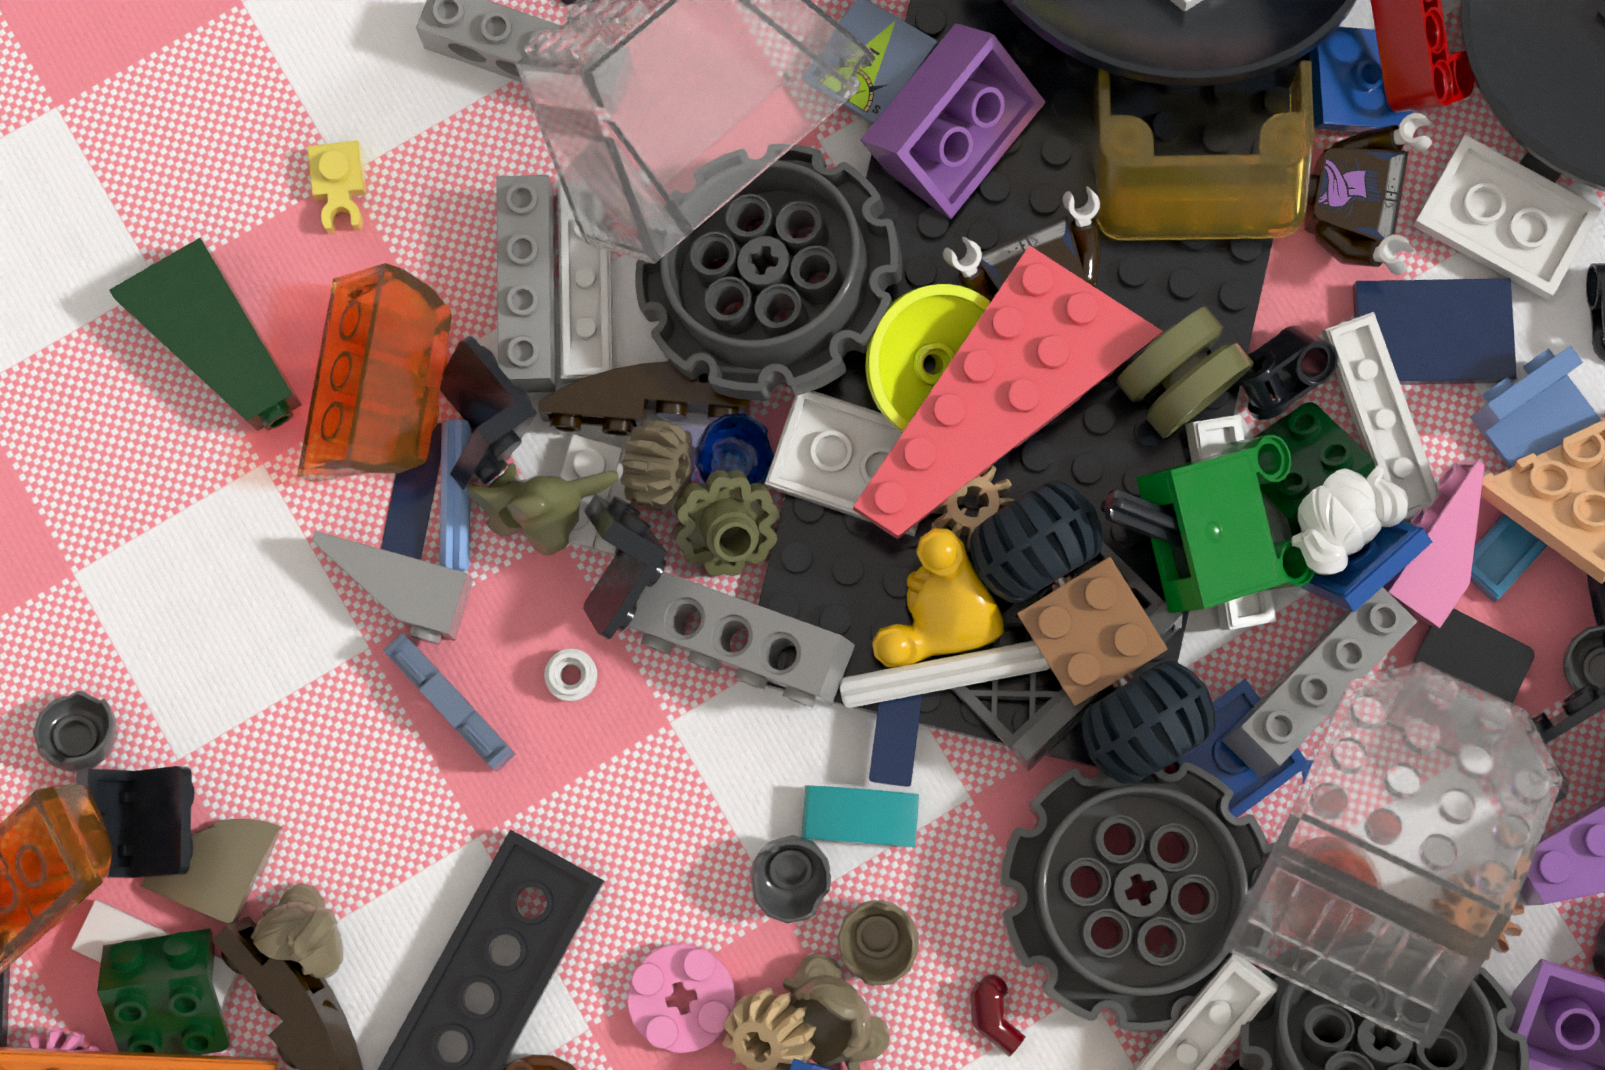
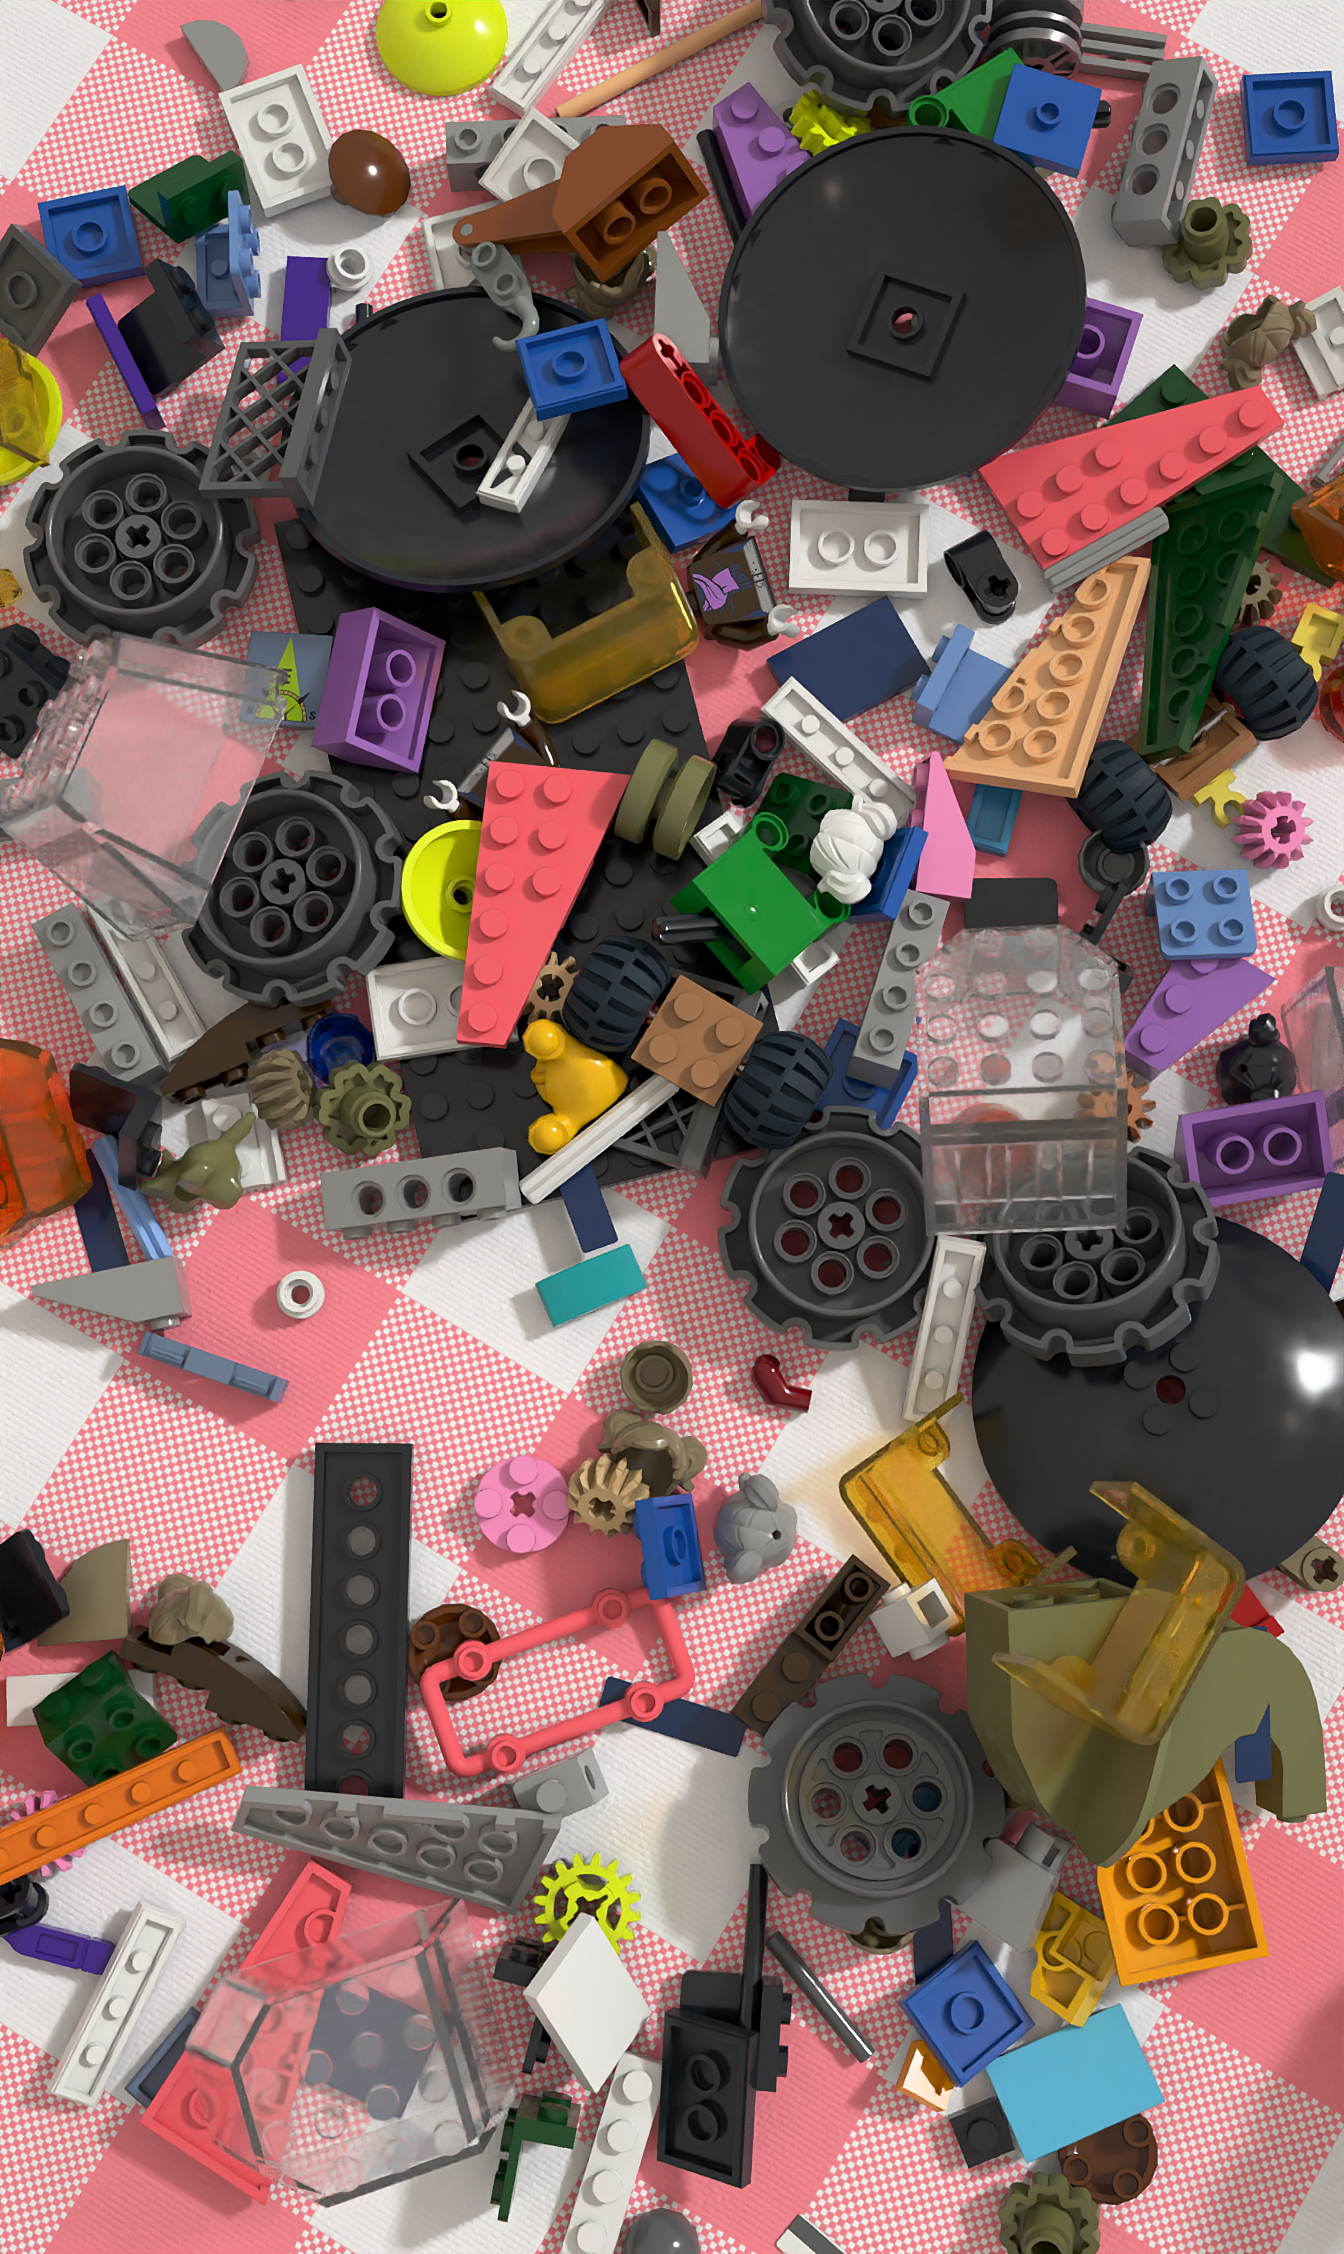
camera: 25 degrees left, 0 degrees up
black bracket [583,494,668,640] -> none
dark grey hair [750,835,831,924] -> none

